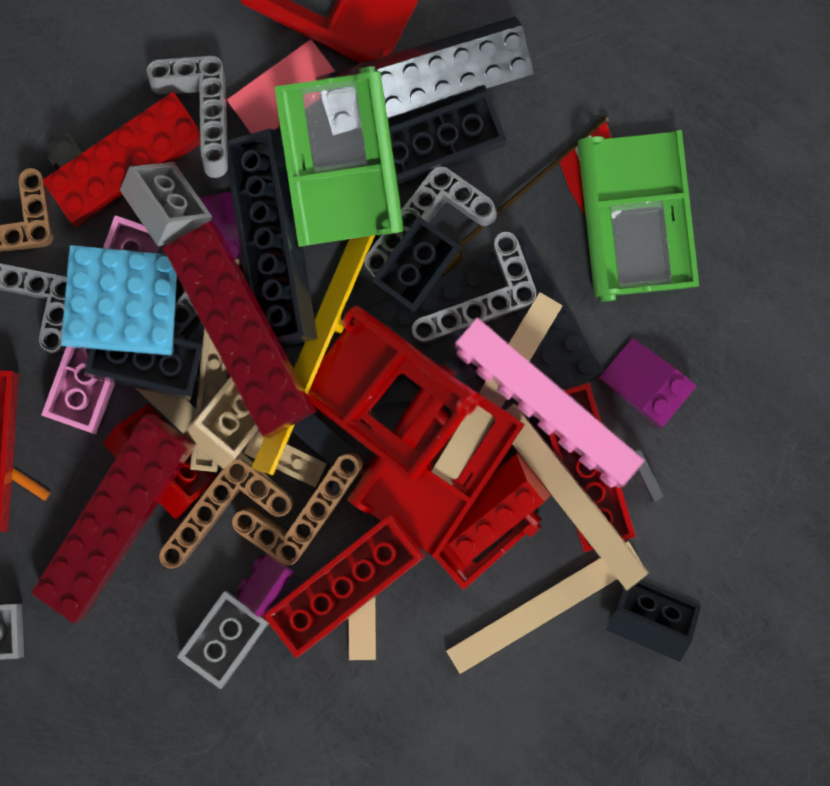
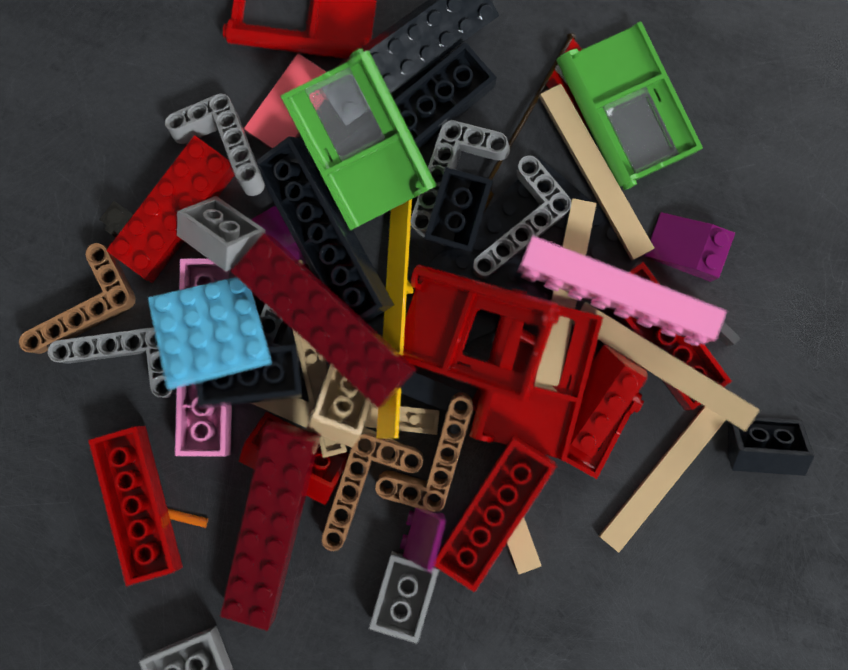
camera: 20 degrees left, 0 degrees up
none -> tan tile [539,84,654,261]

